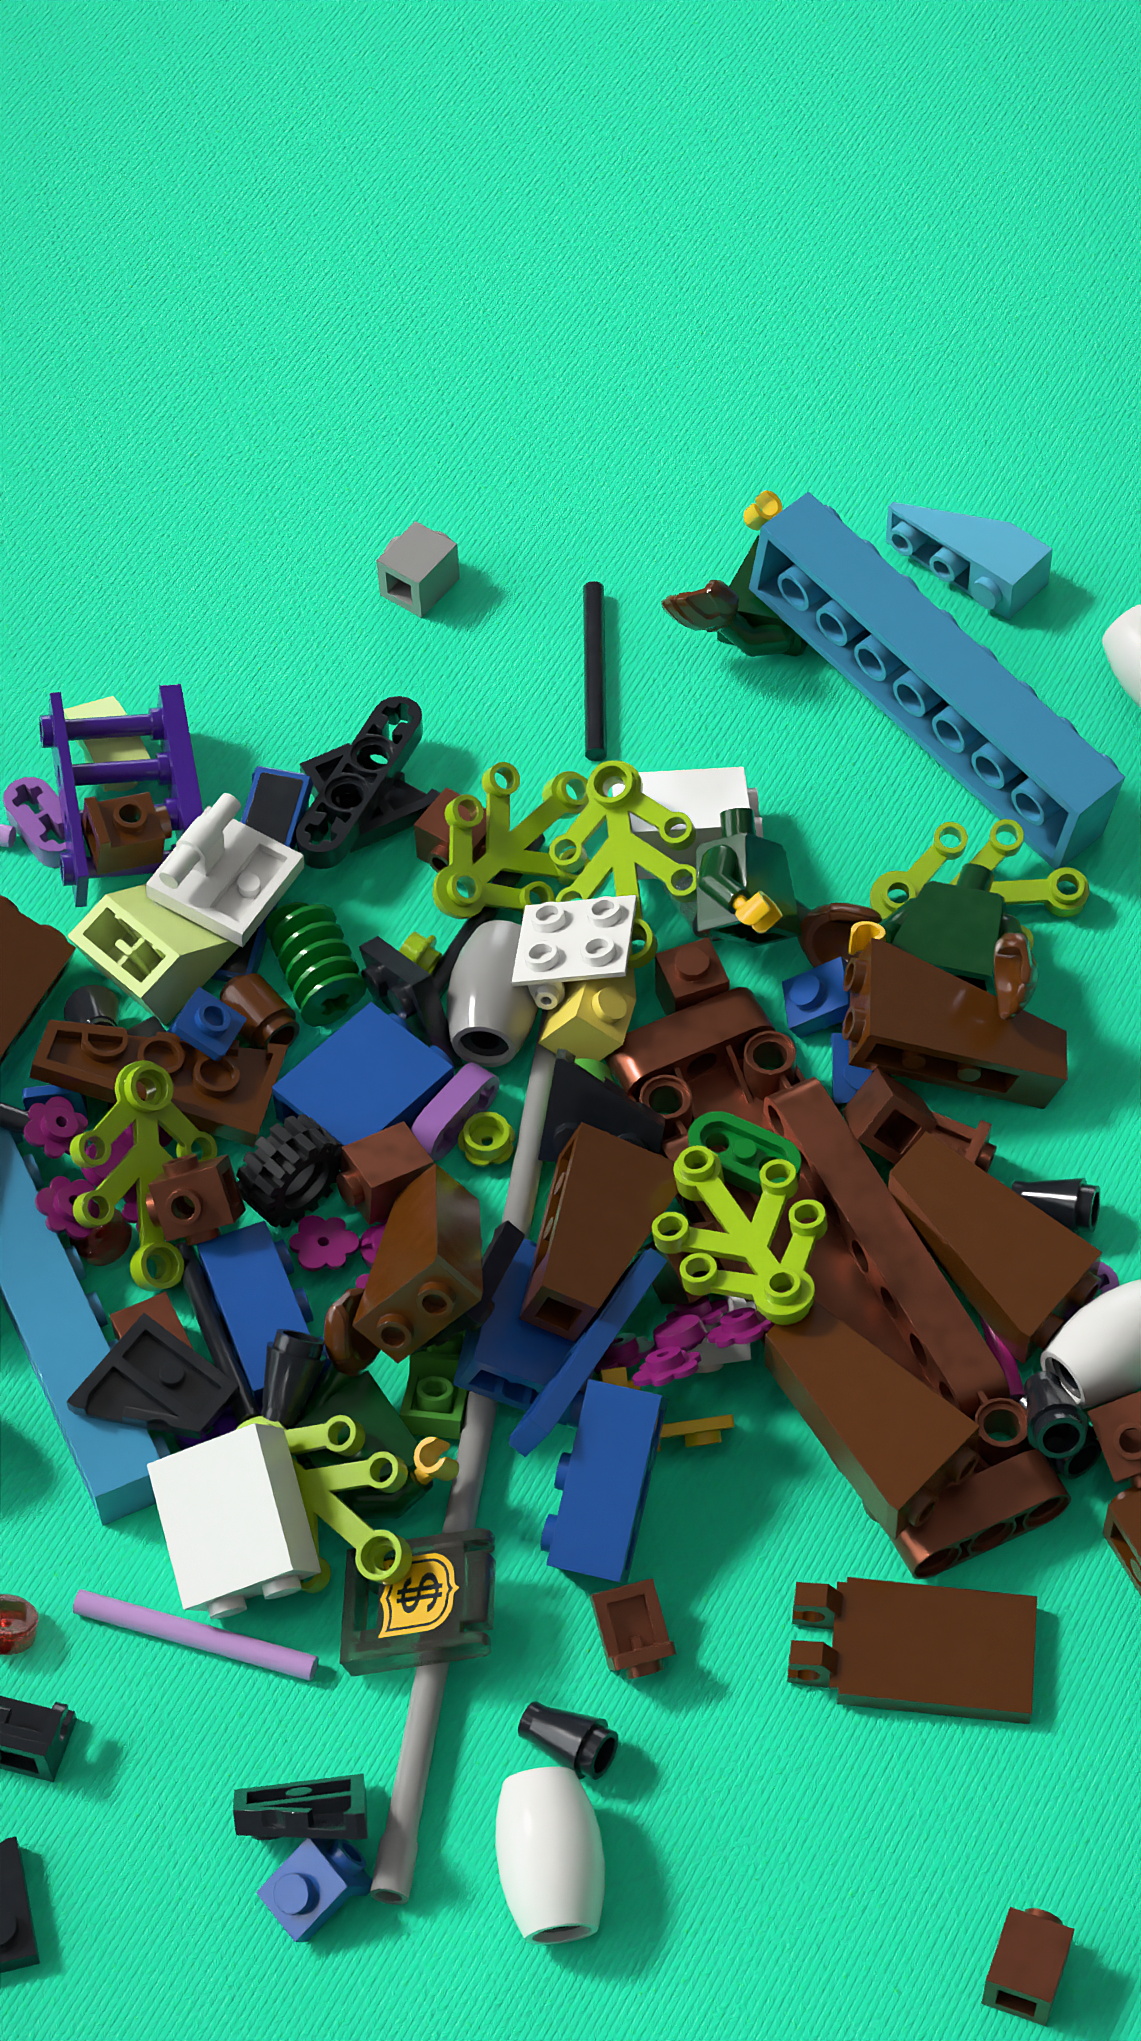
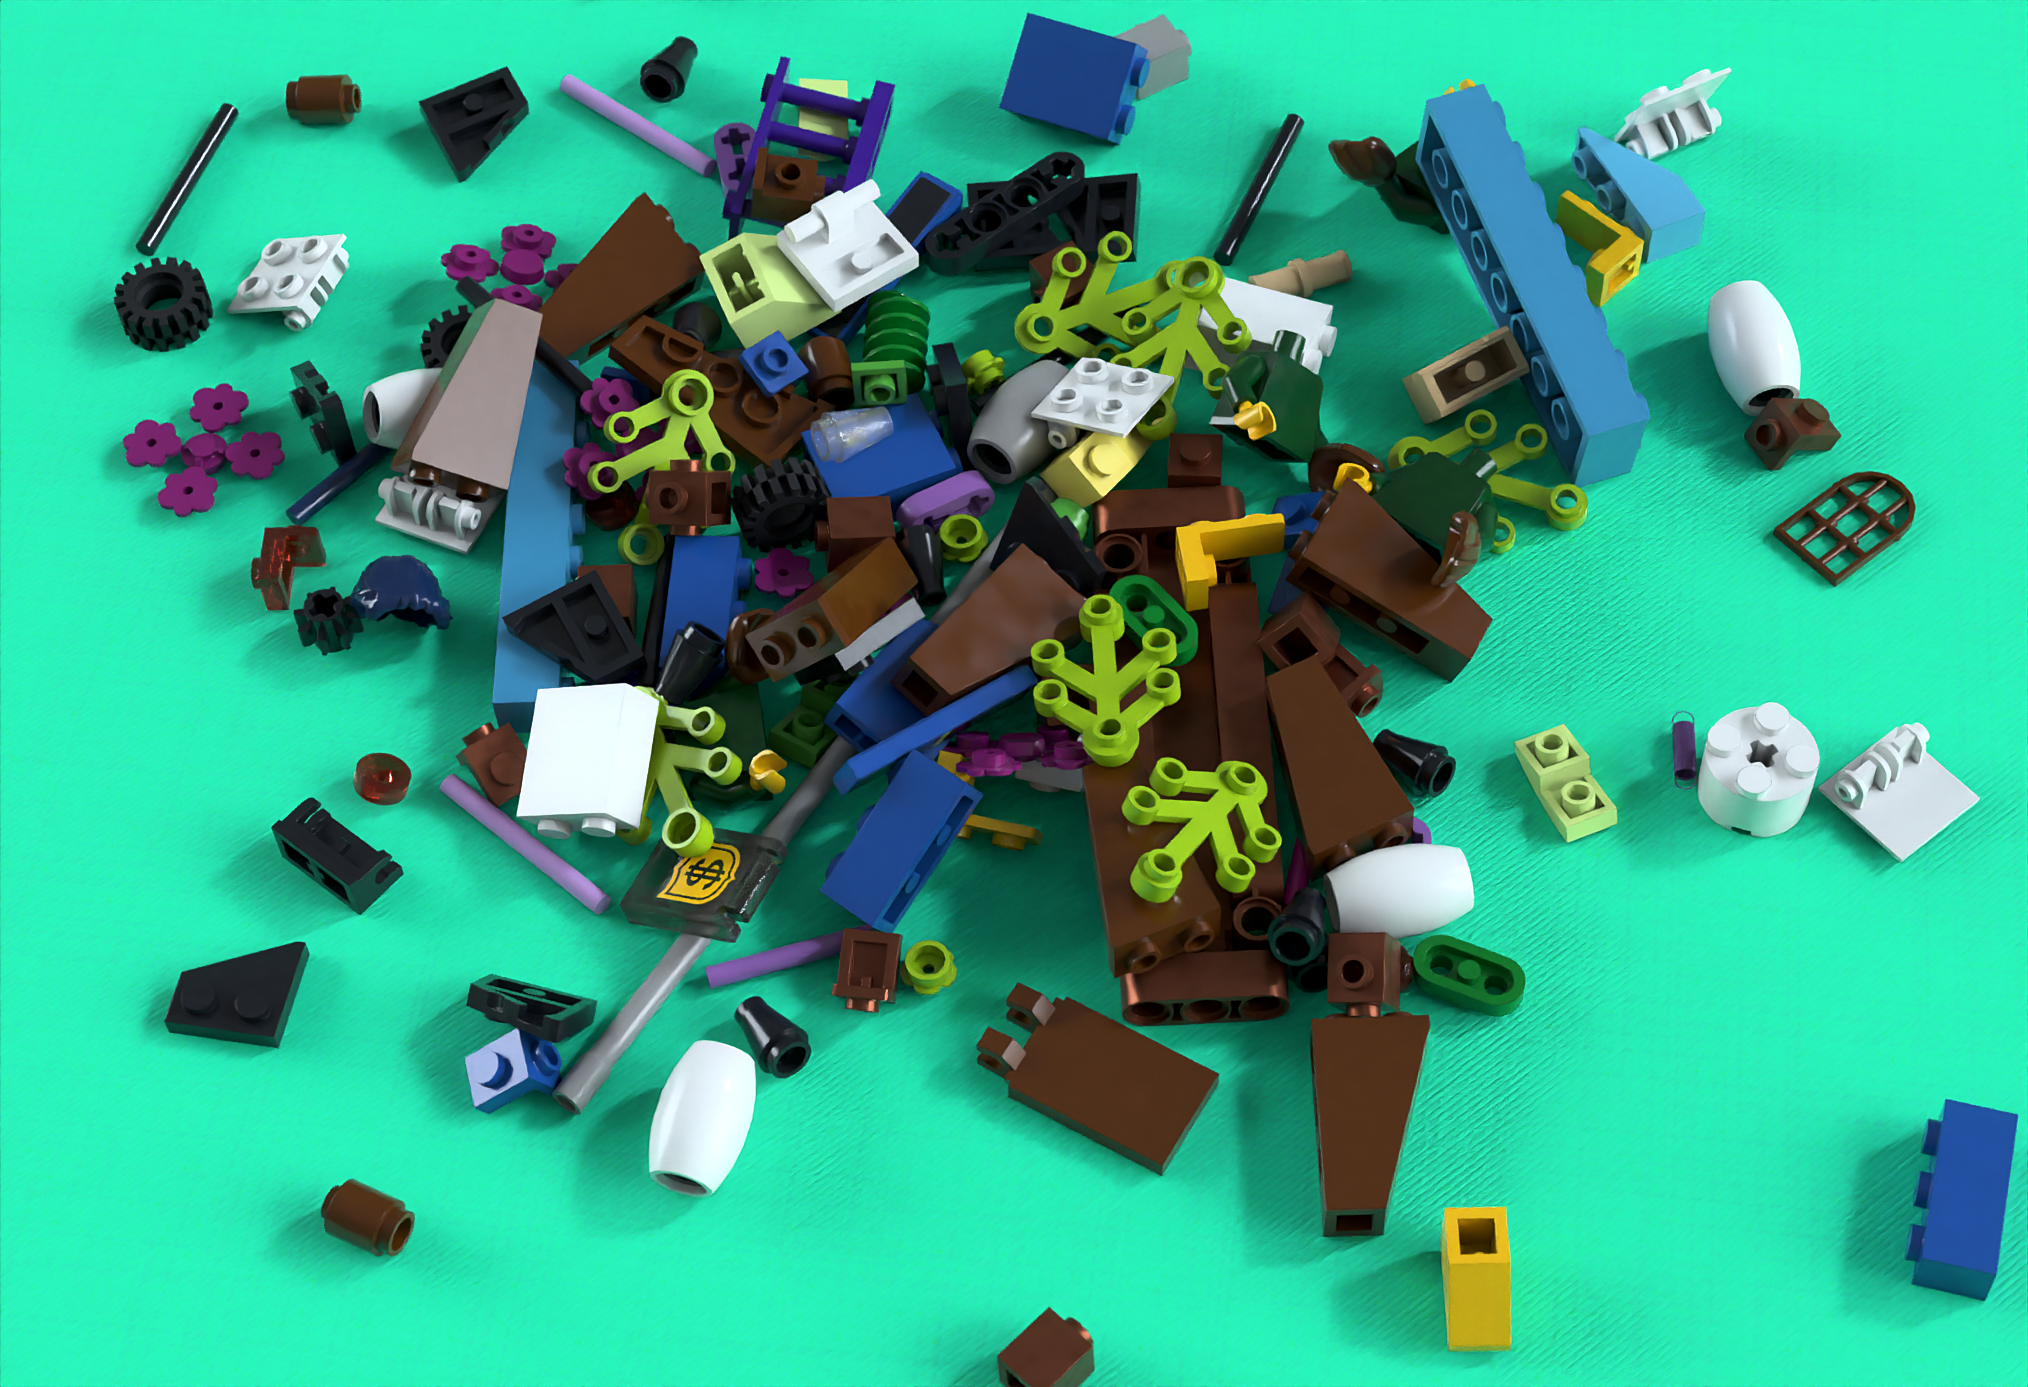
camera: 25 degrees right, 0 degrees up
none -> copper bracket [456,722,527,807]
none -> medium lavender bar [705,924,873,989]
none -> clear cone [811,406,893,463]
none -> bright green slope [851,360,908,413]
none -> black cone [895,525,947,608]
none -> lime plate [900,940,957,995]
none -> blue brick [999,12,1150,145]
none -> black wing [1047,173,1141,265]
none -> lime plant [1122,757,1282,903]
none -> yellow bracket [1175,513,1285,611]
none -> tan pin [1247,250,1353,298]
none -> tan brick [1402,325,1530,425]
none -> yellow bracket [1555,190,1644,308]
none -> white hinge [1614,67,1732,160]

